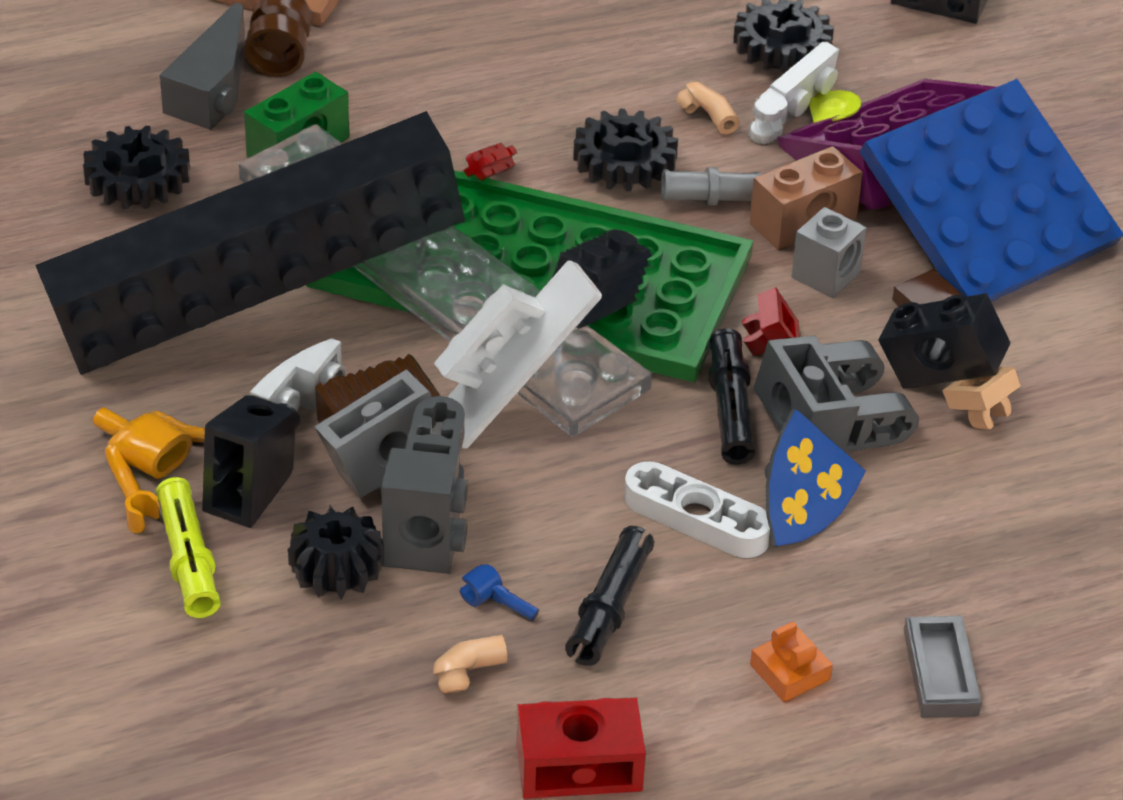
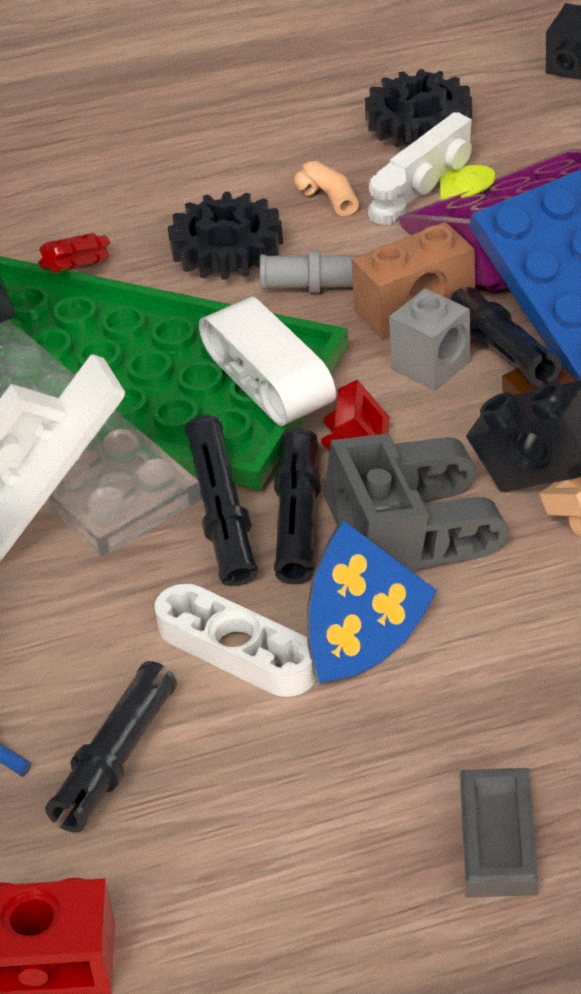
camera: 10 degrees right, 0 degrees up
black brick [552,229,652,329] -> none
orange tile [750,621,833,702] -> none
none -> black pin [184,415,259,586]
none -> white beam [199,296,336,426]
none -> black pin [450,287,562,387]

